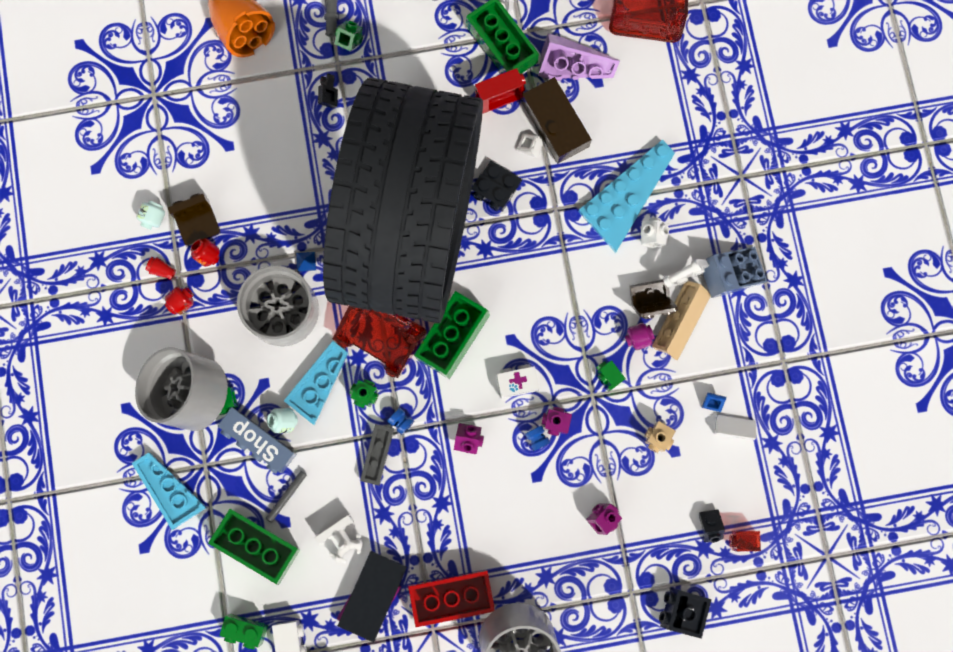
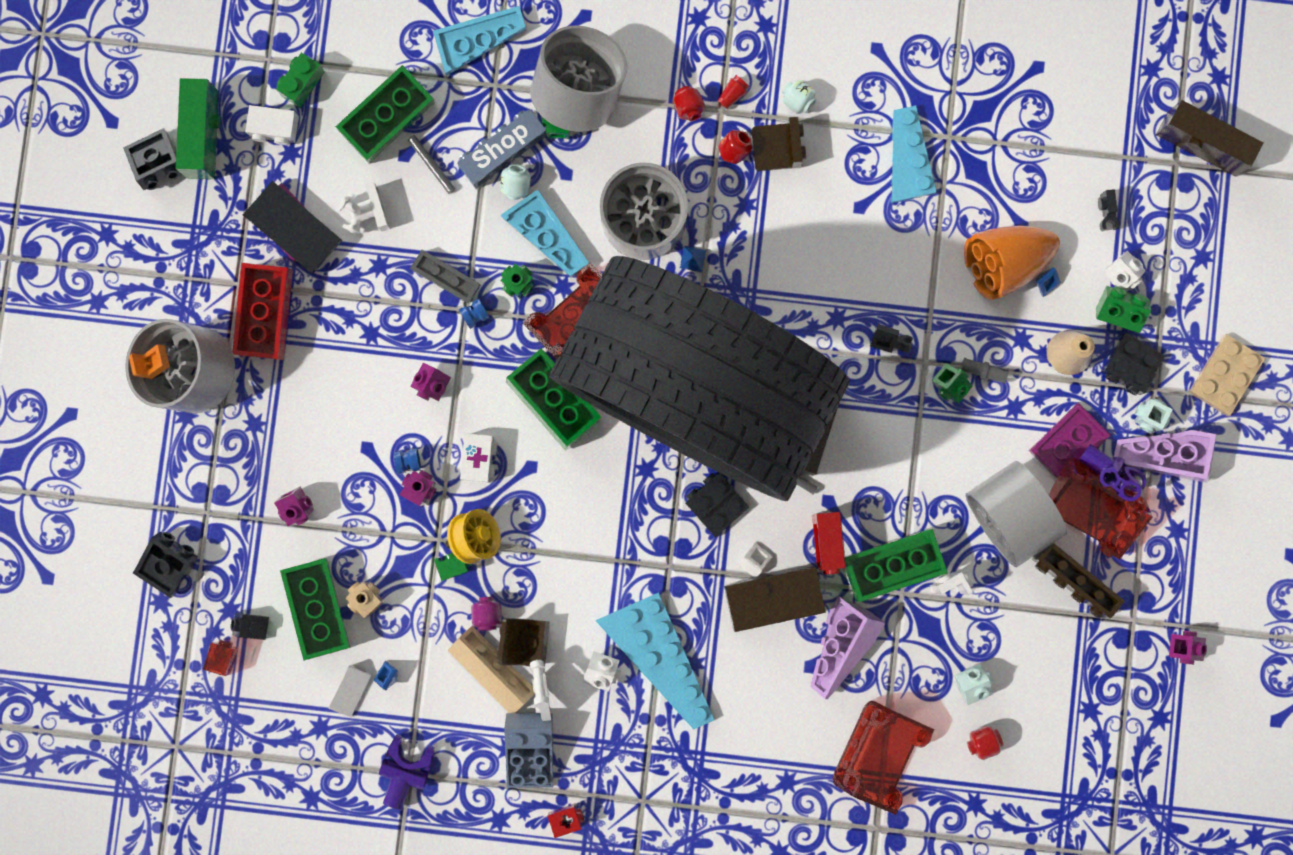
camera: 105 degrees right, 5 degrees up
none -> green brick [280,558,351,661]
none -> dark purple connector [379,734,435,810]
none -> yellow wheel [446,509,501,564]
none -> red brick [547,804,585,838]
none -> medium azure wing [891,105,936,204]

